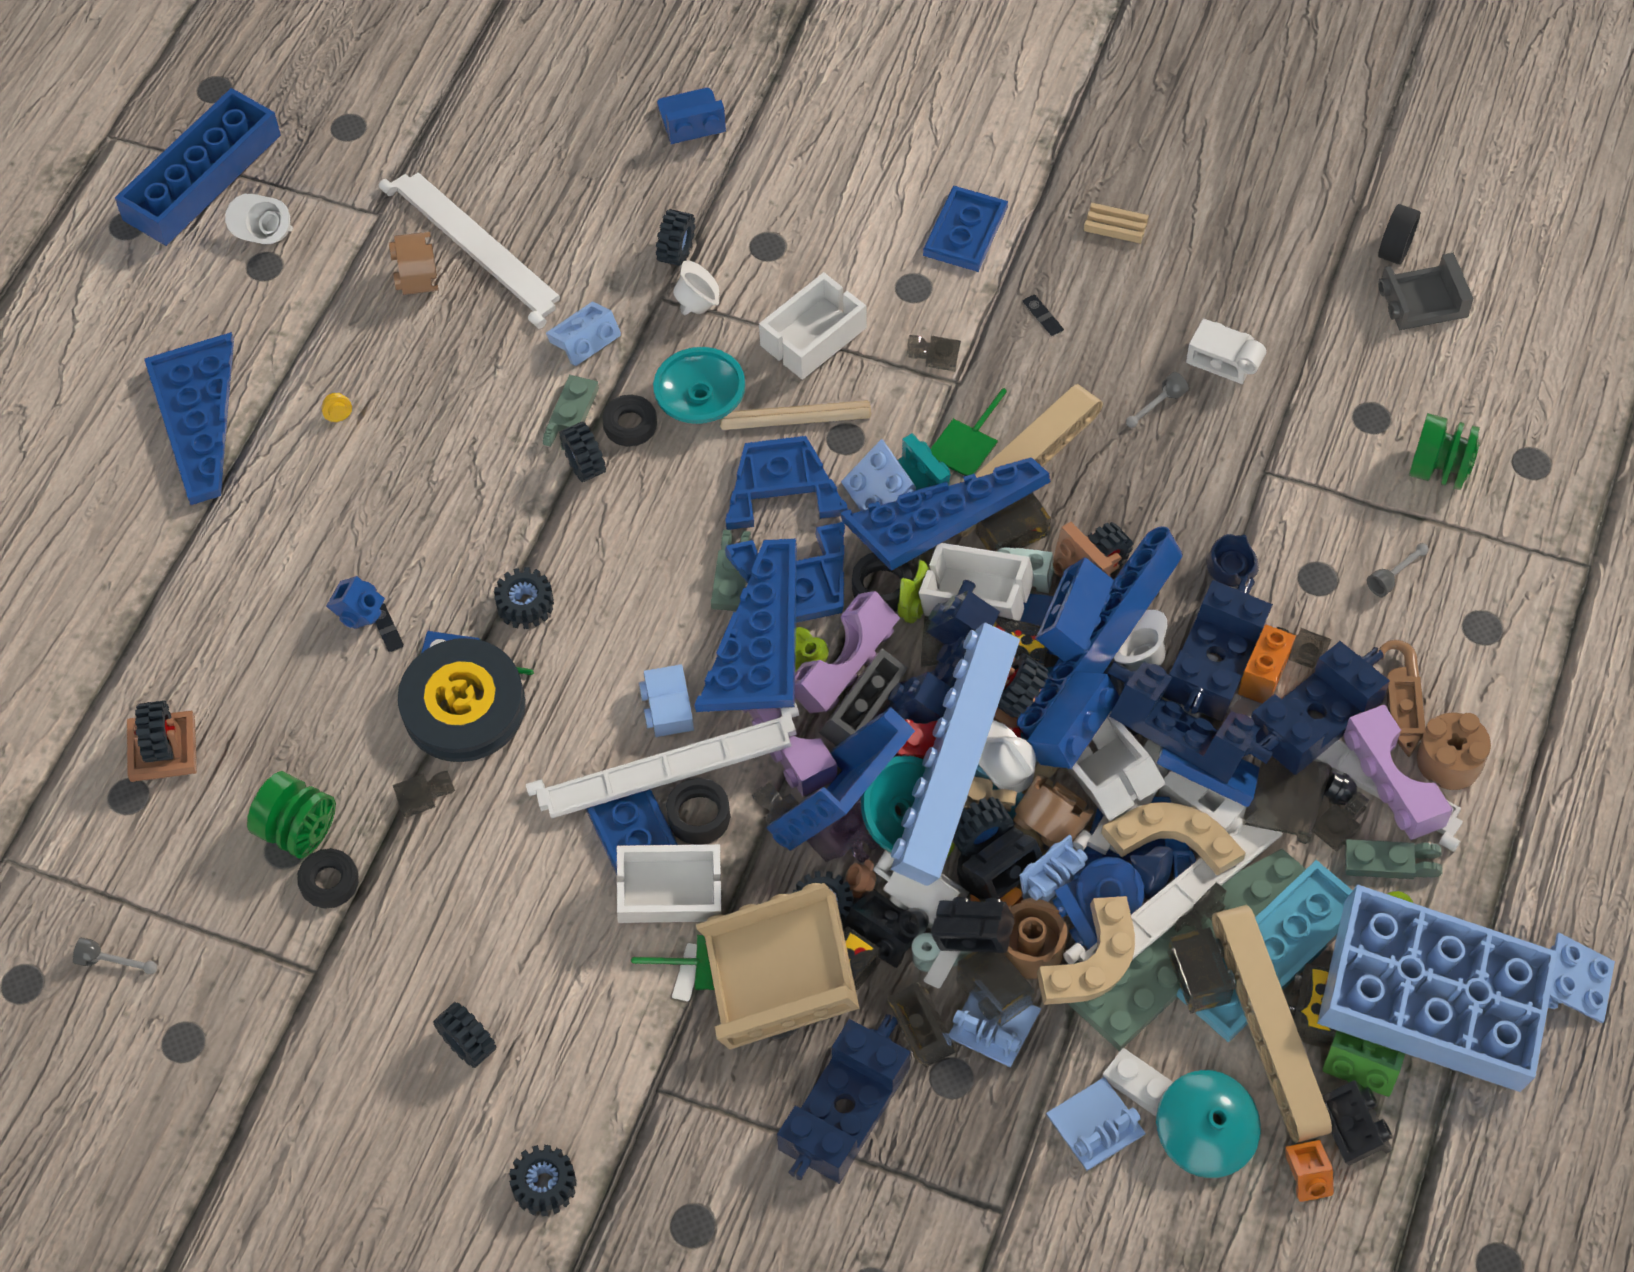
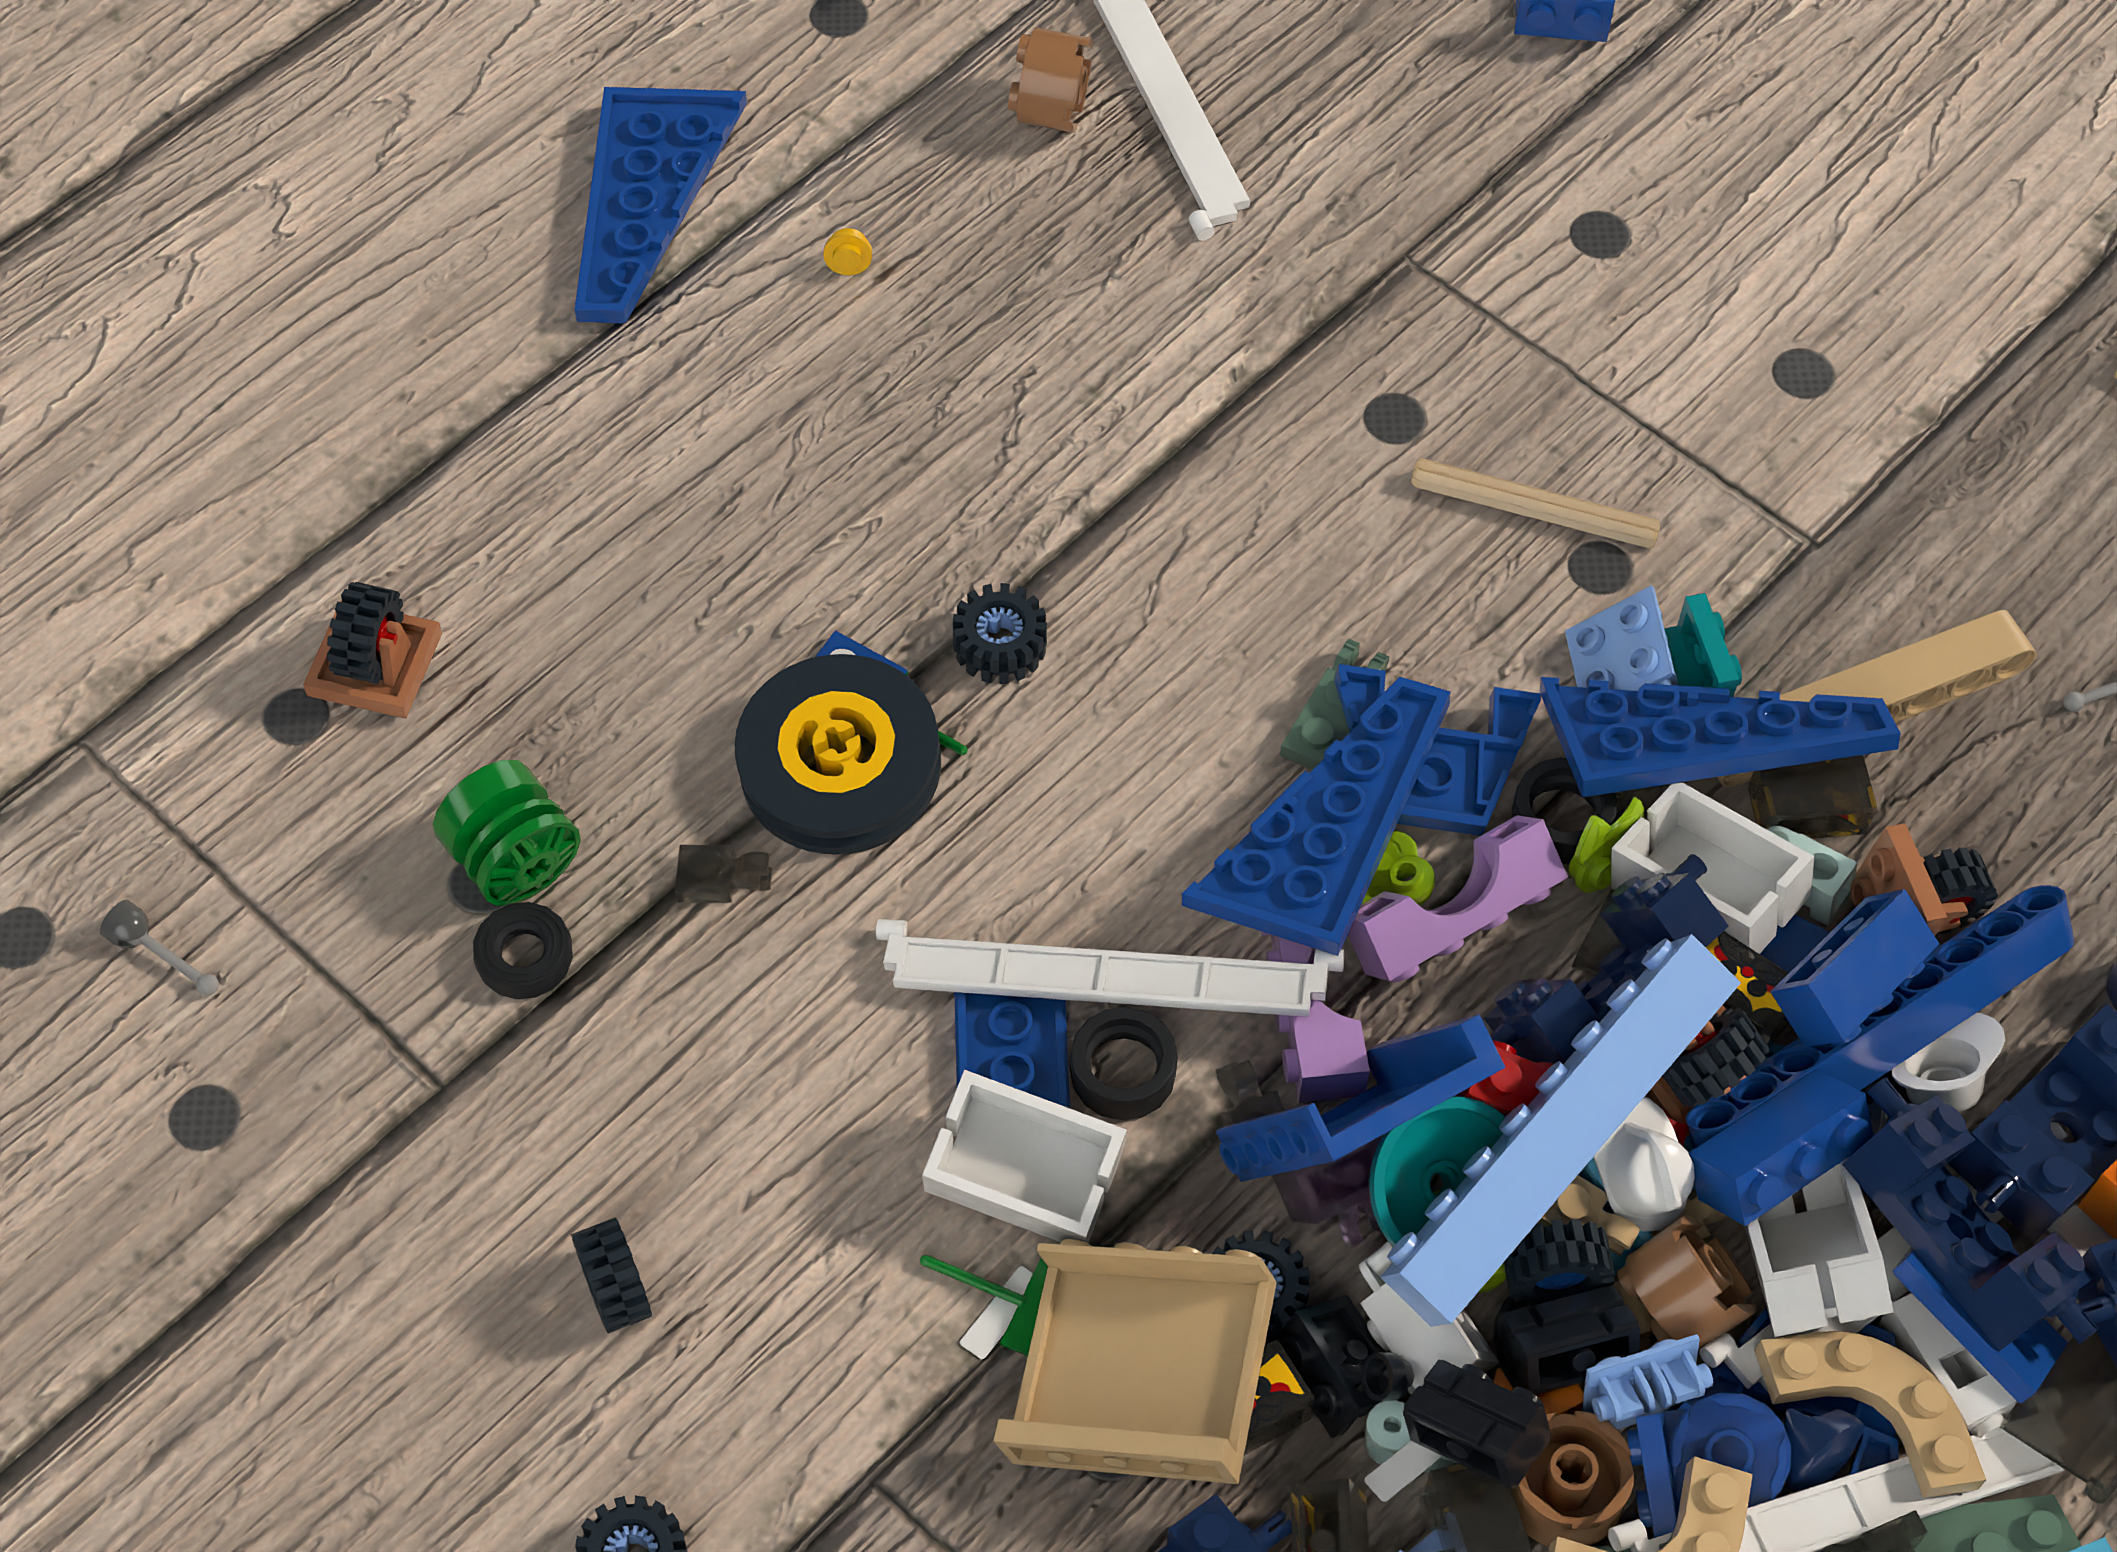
camera: 20 degrees right, 0 degrees up
blue brick [326,576,385,629] -> none
black sticker [375,603,404,652] -> none
sand green hinge [543,374,599,450] -> none
light blue bracket [546,301,621,366] -> none
black bush [559,421,606,483] -> none
black tyre [602,394,657,447] -> none
light blue brick [639,664,694,737] -> none
teal dish [653,347,745,424] -> none
black bush [656,209,695,266] -> none
white piece [673,260,719,315] -> none
blue wing [725,436,848,530] -> none
white piece [759,272,867,380] -> none
dark grey brick [819,649,908,746] -> none
nougat plate [846,859,876,898] -> none
clear smoke plate [906,335,961,372] -> none
blue tile [923,185,1008,272] -> none
green piece [931,388,1007,476] -> none
black sticker [1022,295,1064,336] -> none

